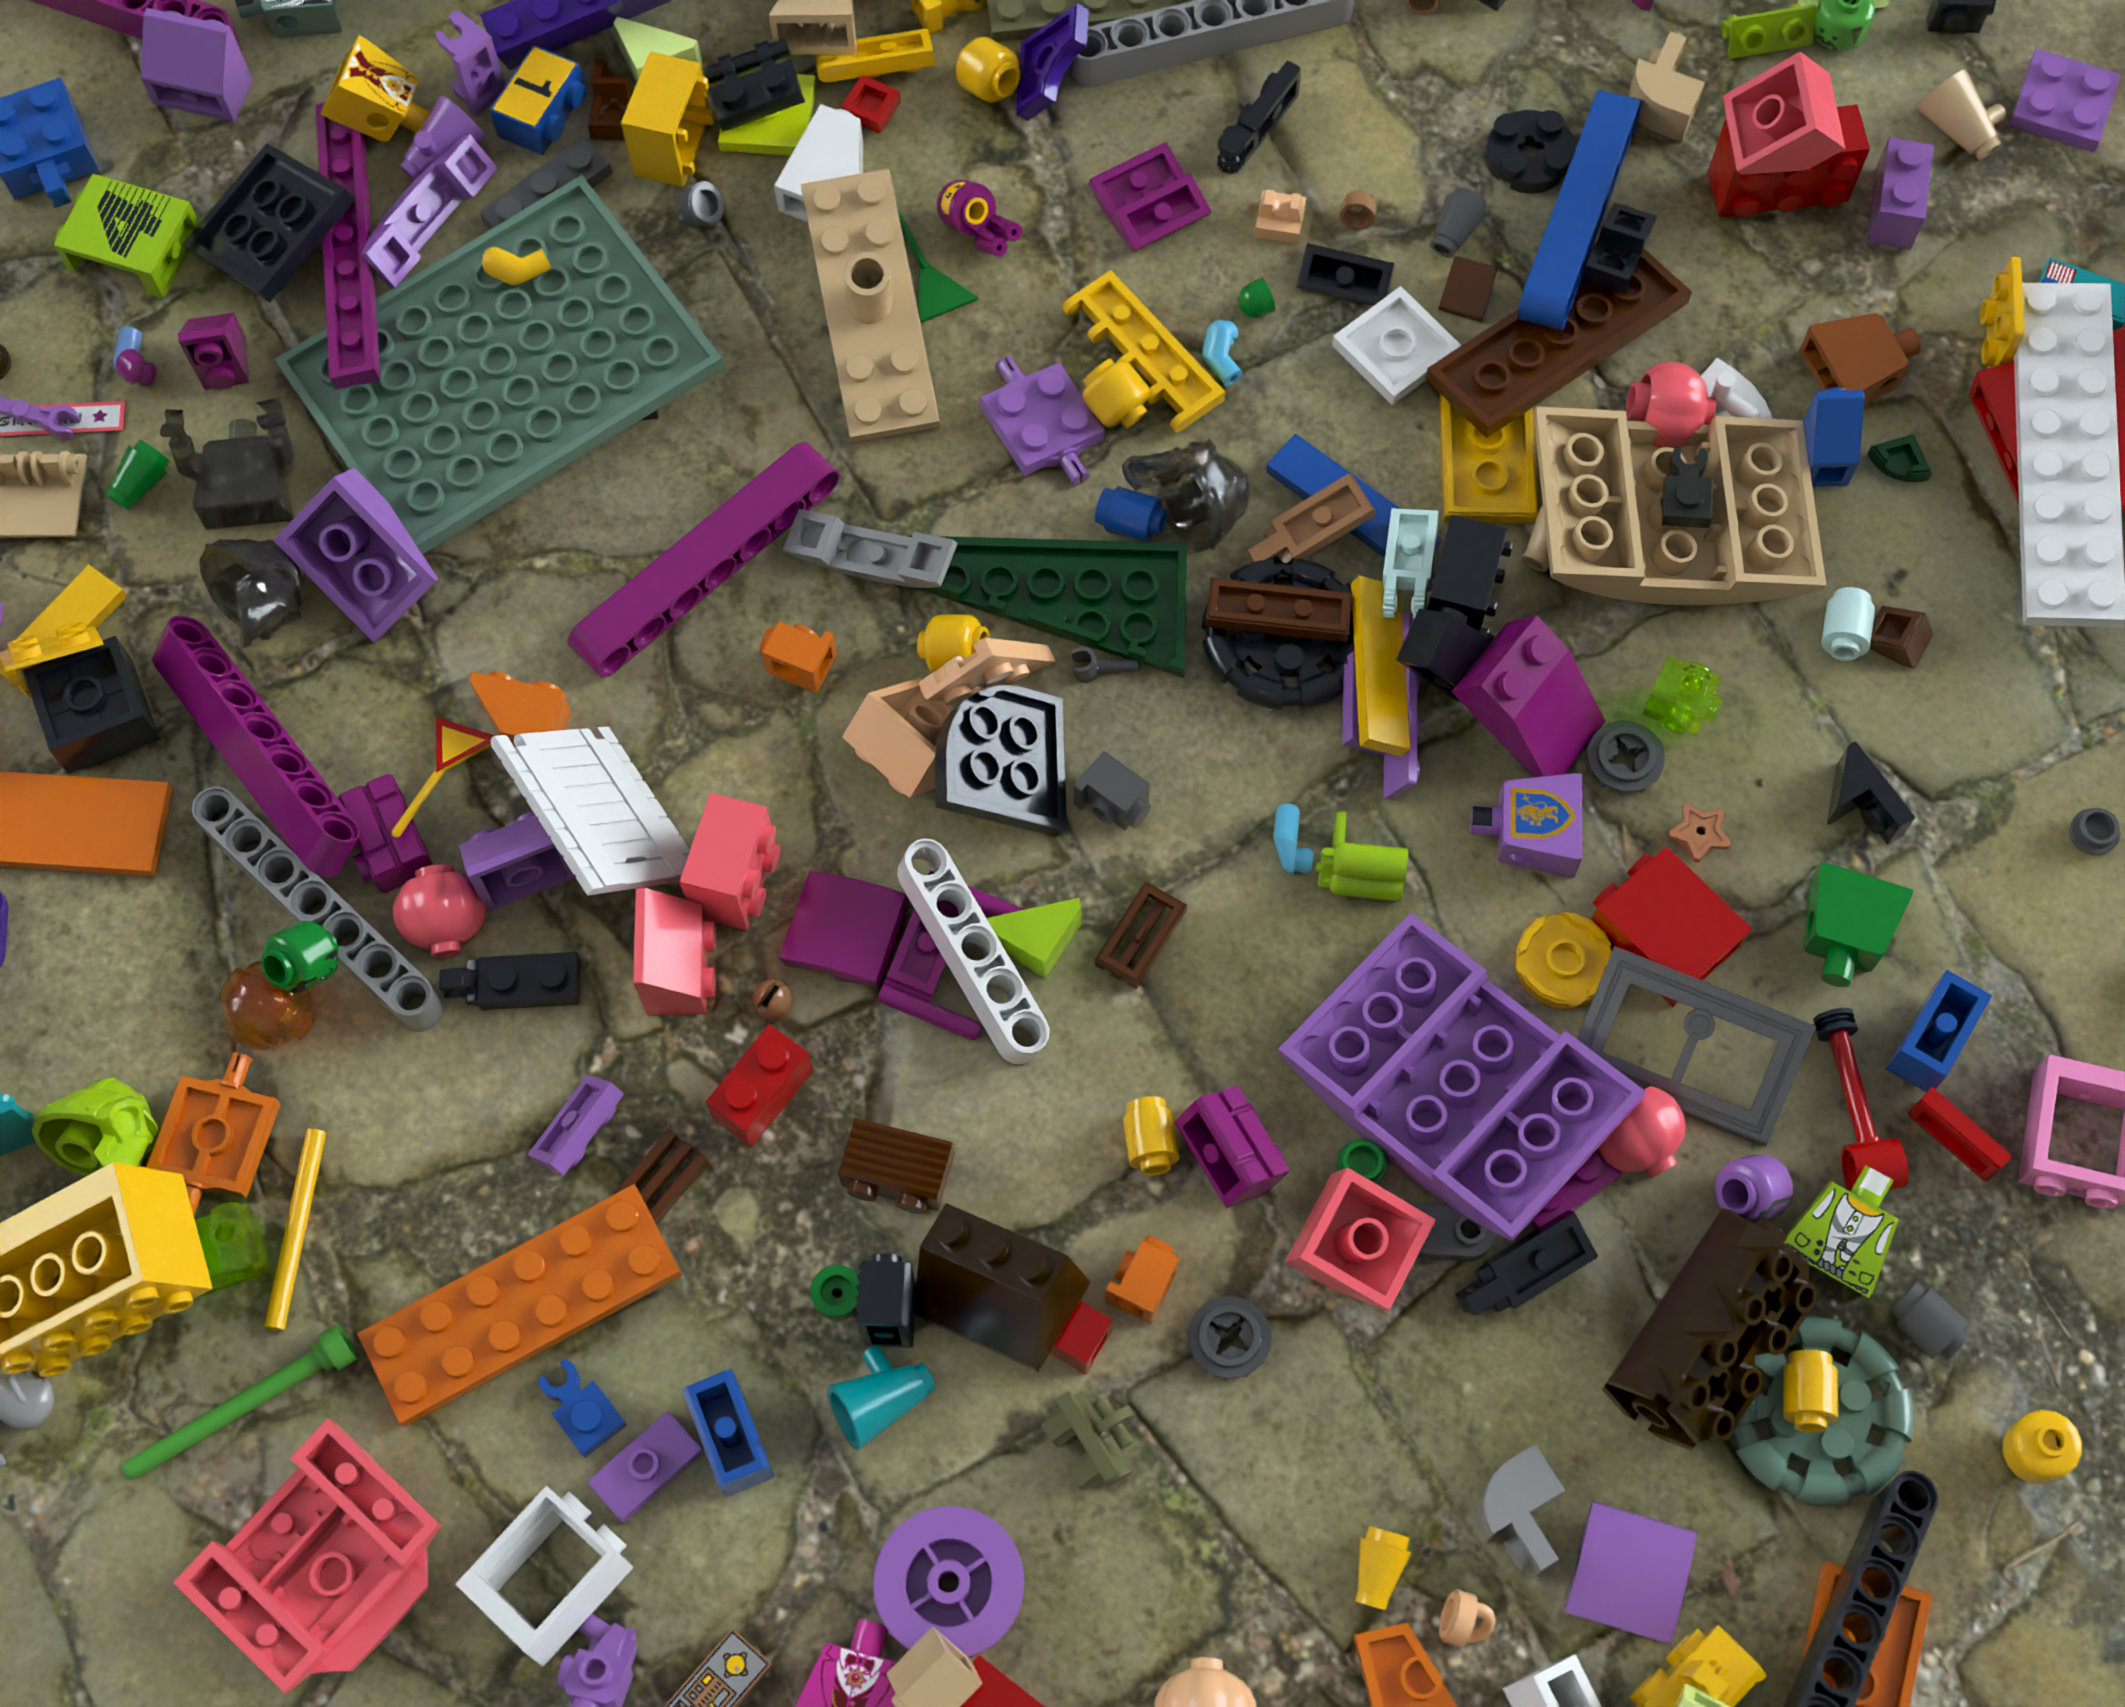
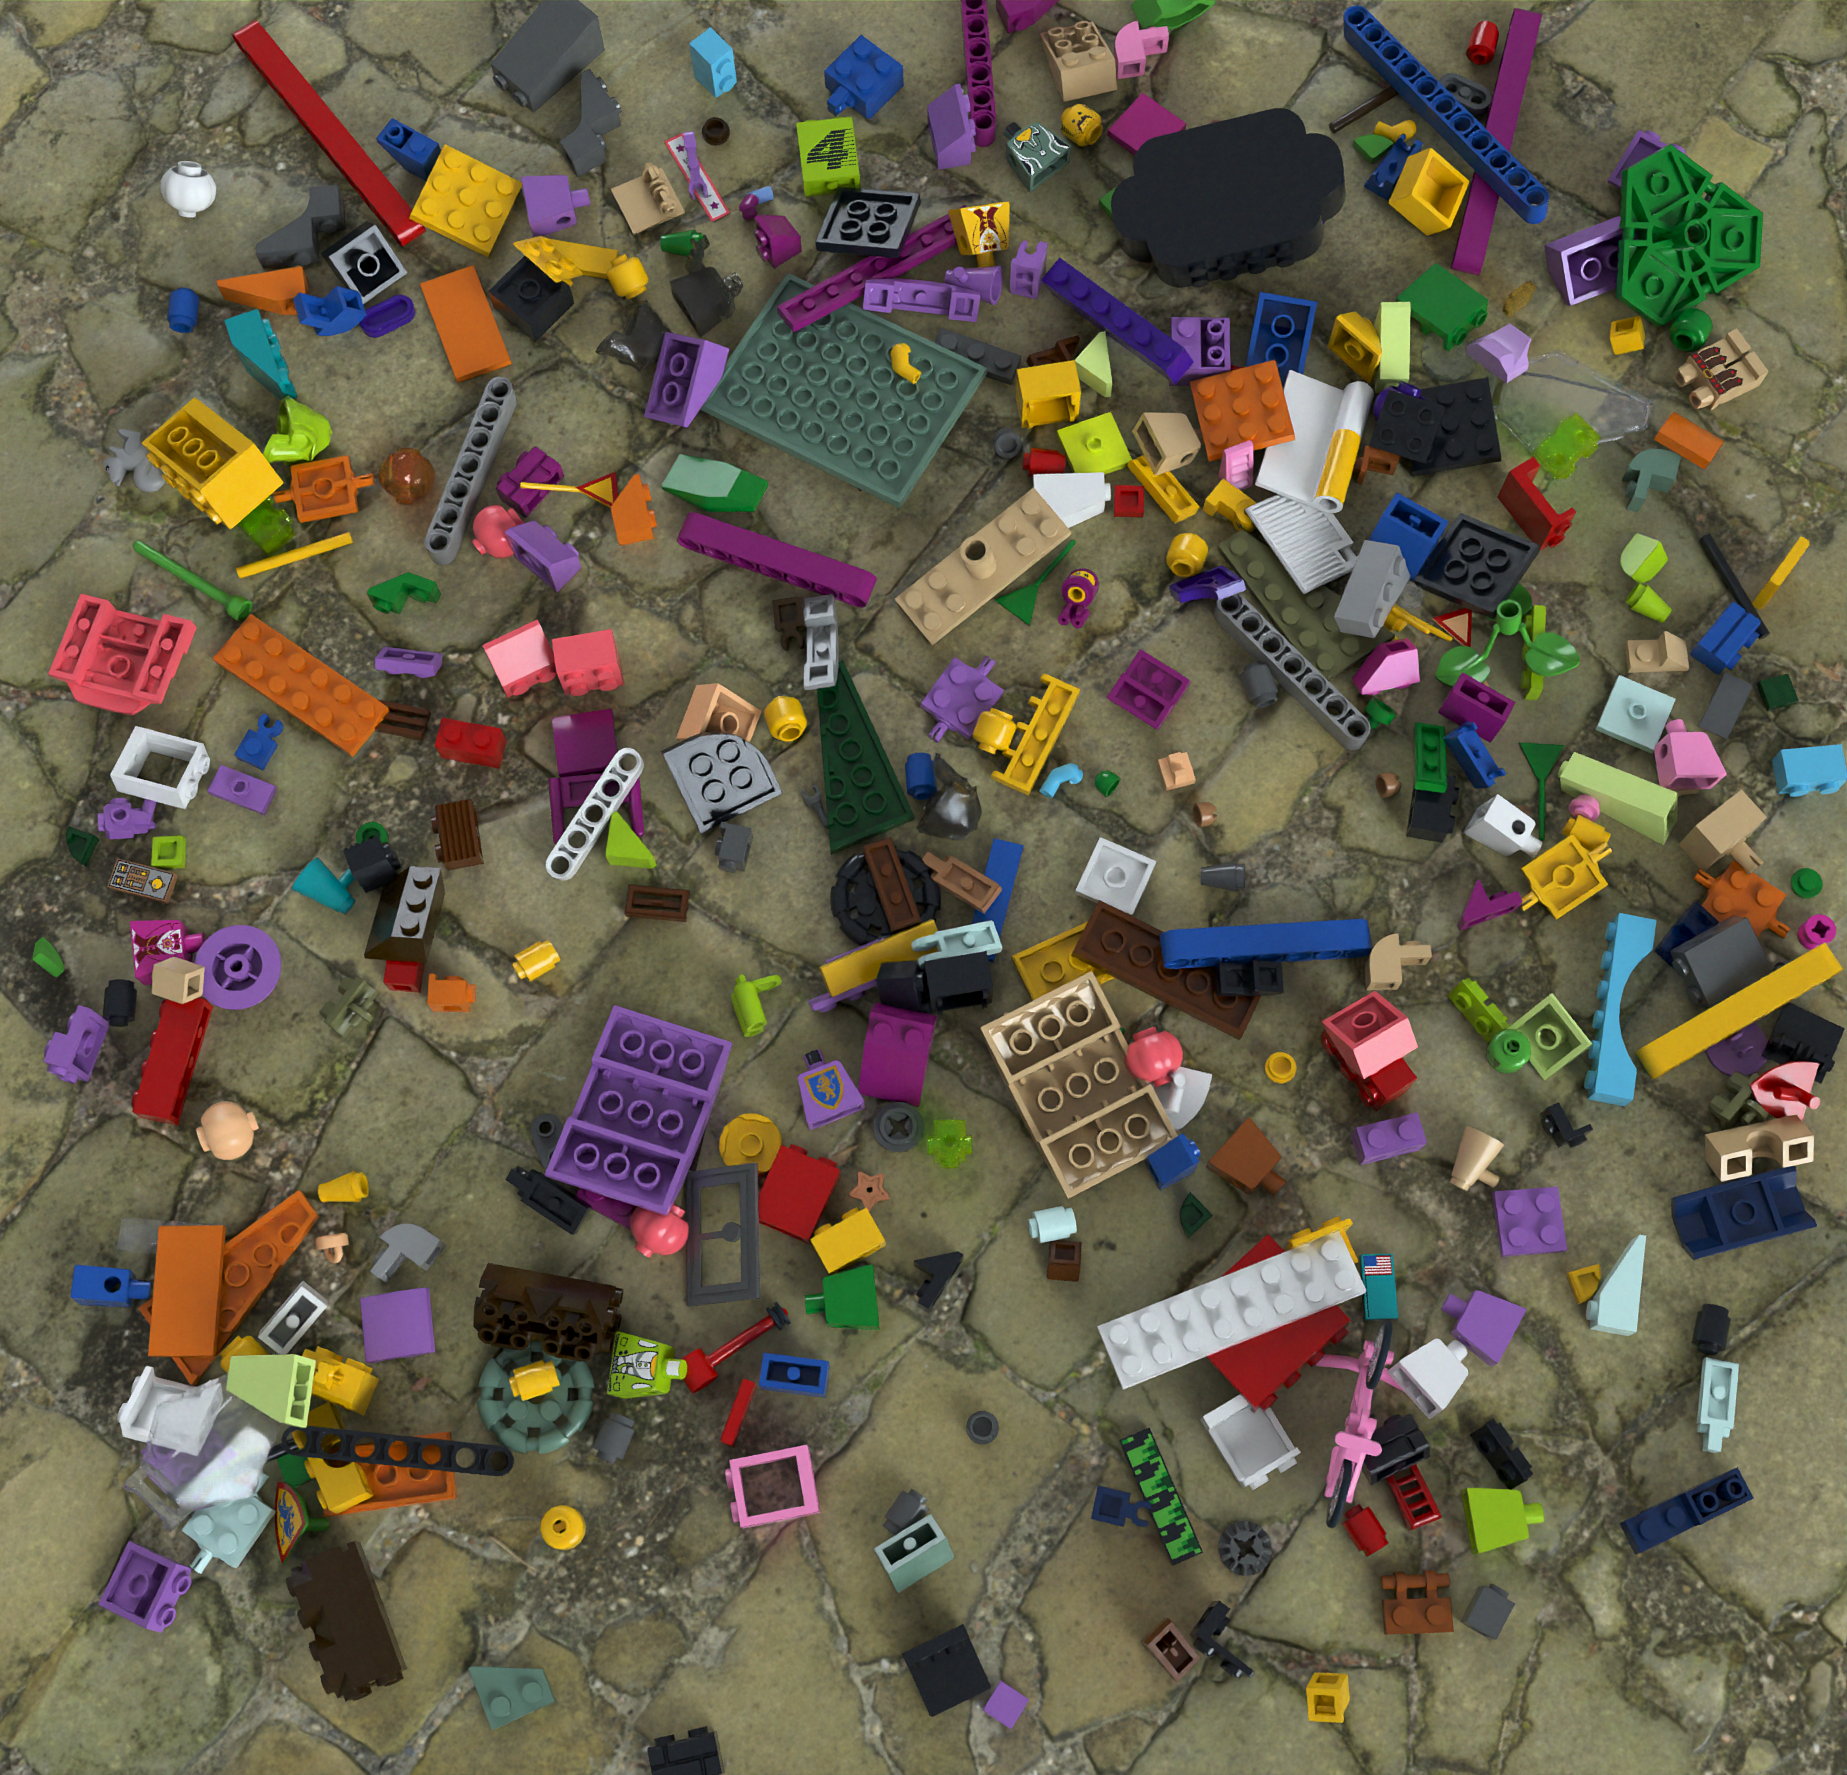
camera: 65 degrees right, 5 degrees up
magenta beam [152,615,360,877] -> none
green head [261,920,338,994] -> none
black hinge [439,952,580,1010] -> none
brick [490,45,586,155] -> none
white door [491,726,690,896] -> none
blue brick [682,1369,775,1497] -> none
black plate [703,38,805,132] -> none
medium nougat hinge [752,979,793,1022] -> none
orange brick [760,621,838,693] -> none
light nougat wing [918,638,1056,705] -> none
magenta brick [1175,1085,1290,1209] -> none
dark grey gear [1188,1296,1271,1381] -> none
black hinge [1217,60,1301,174] -> none
medium azure arm [1273,803,1313,875] -> none
coral slope [1284,1167,1436,1311] -> none
black slope [1296,243,1395,305] -> none
green plate [1336,1139,1387,1185] -> none
reddish brown slope [1438,256,1497,322] -> none
black plate [1485,110,1575,194] -> none
pearl dark grey plate [1662,447,1713,528] -> none
medium lavender head [1715,1154,1793,1224] -> none
none -> lime tile [151,835,187,869]
none -> green slope [367,572,441,615]
none -> yellow head [606,254,649,300]
none -> green piece [661,454,769,512]
none -> dark brown plate [772,596,806,651]
none -> yellow brick [810,1207,886,1276]
none -> red brick [1022,447,1066,477]
none -> dark grey brick [1240,661,1278,709]
none -> yellow plate [1265,1052,1297,1084]

